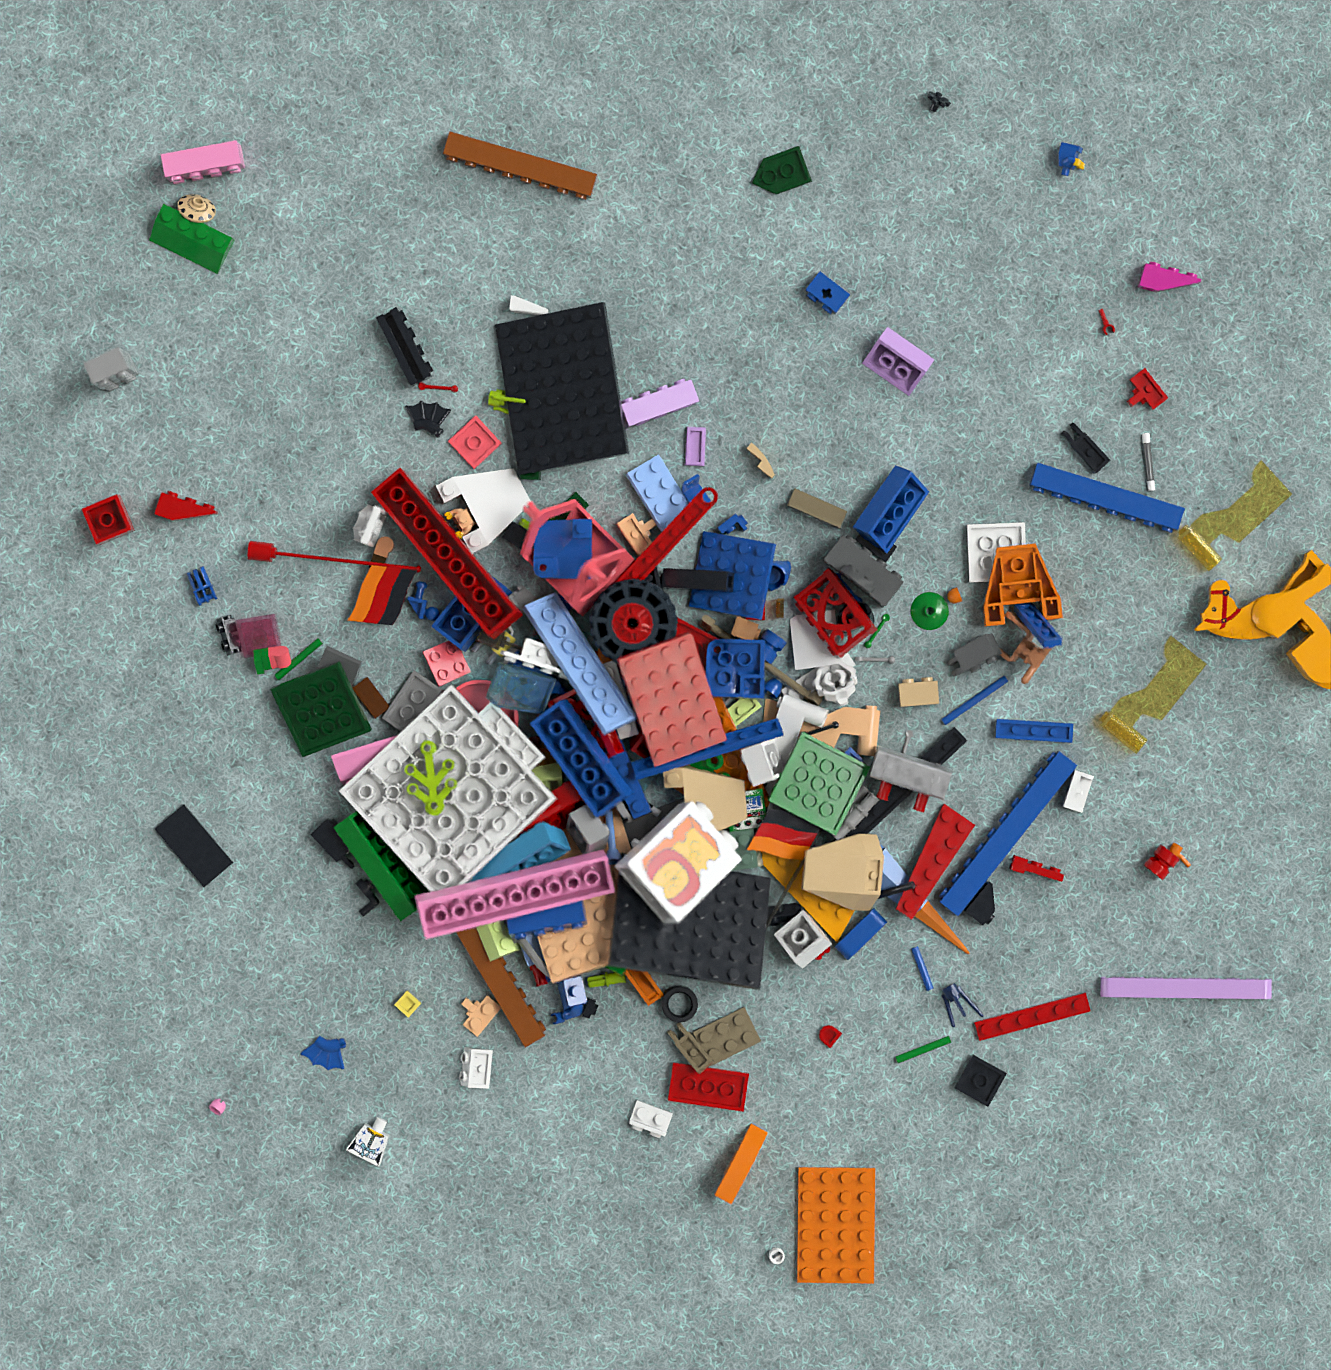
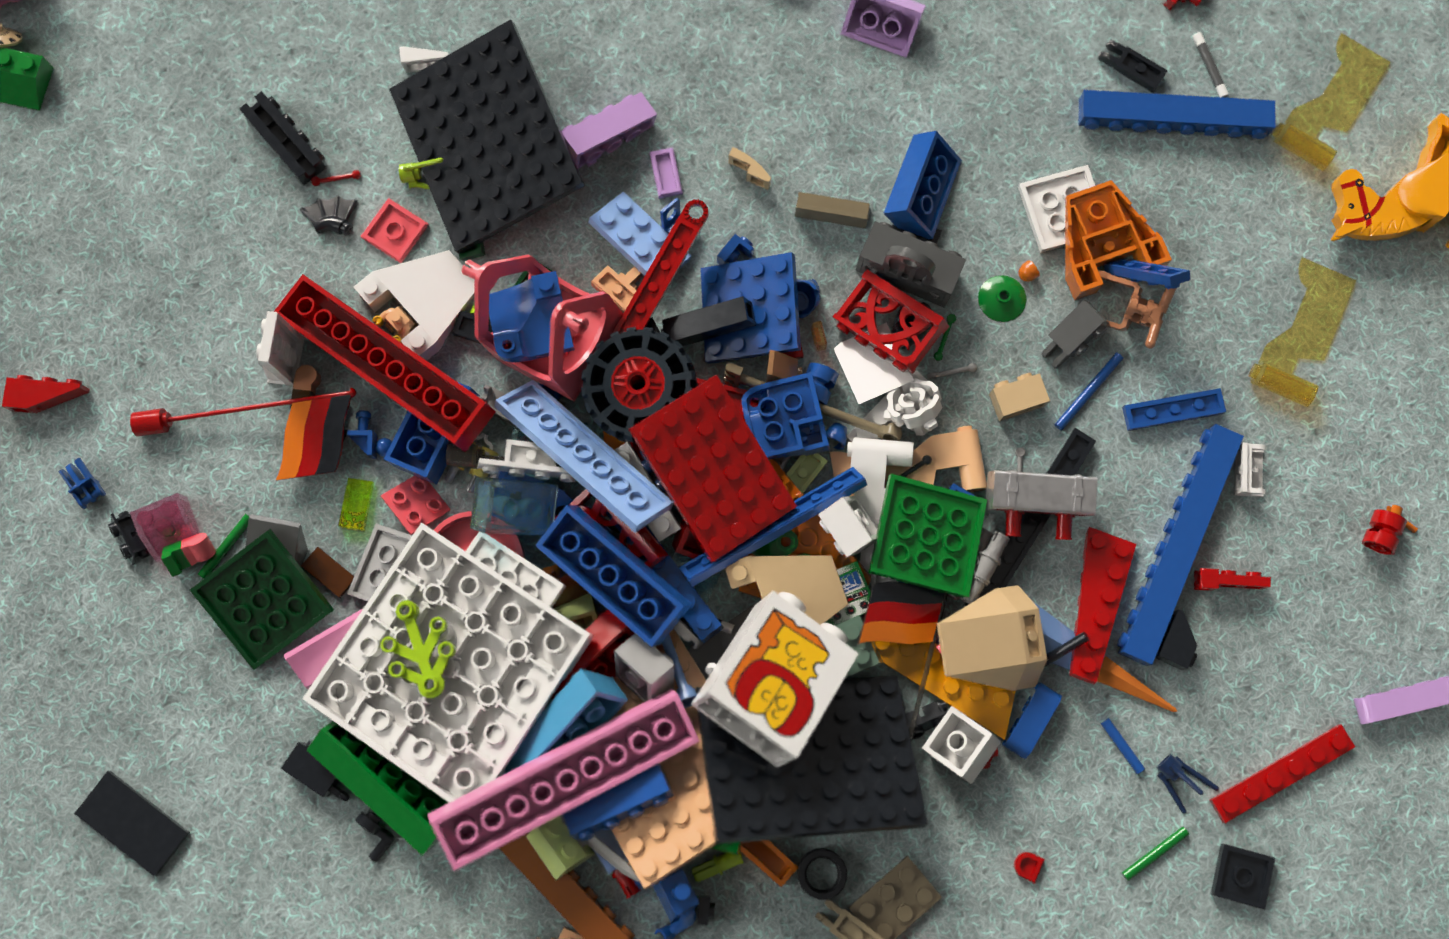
camera: 15 degrees left, 10 degrees down
none -> clear neon green tile [338,478,374,531]

